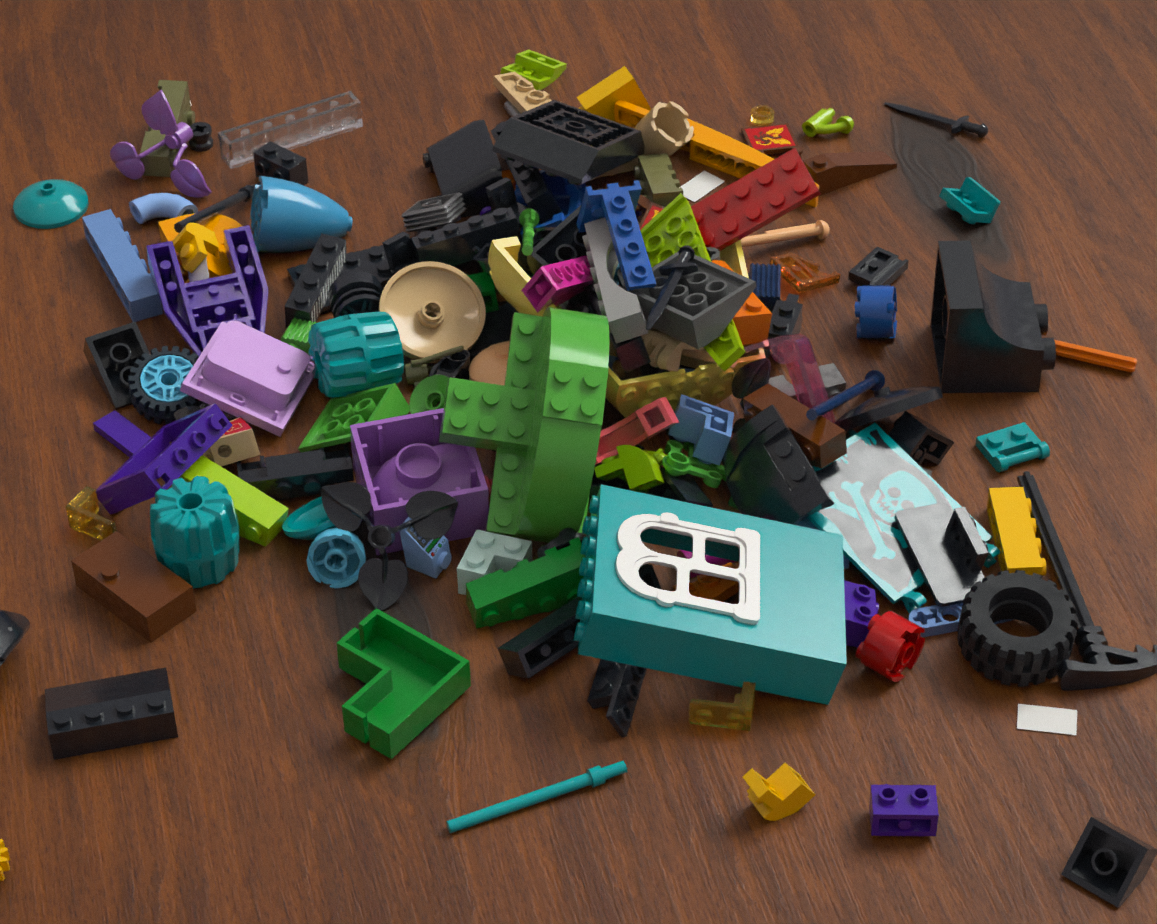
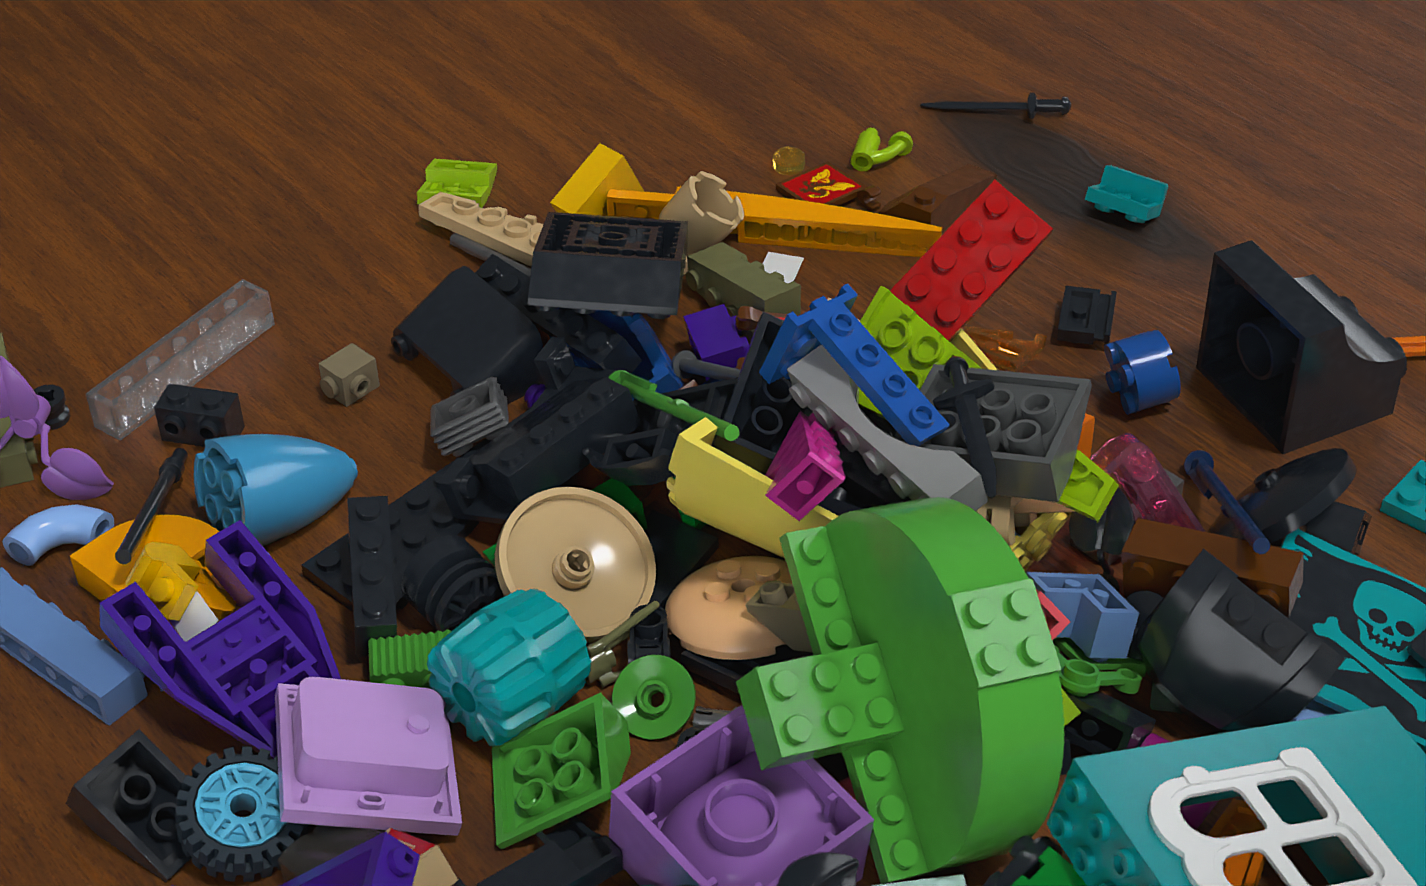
camera: 25 degrees left, 0 degrees up
none -> dark tan brick [318,343,380,407]

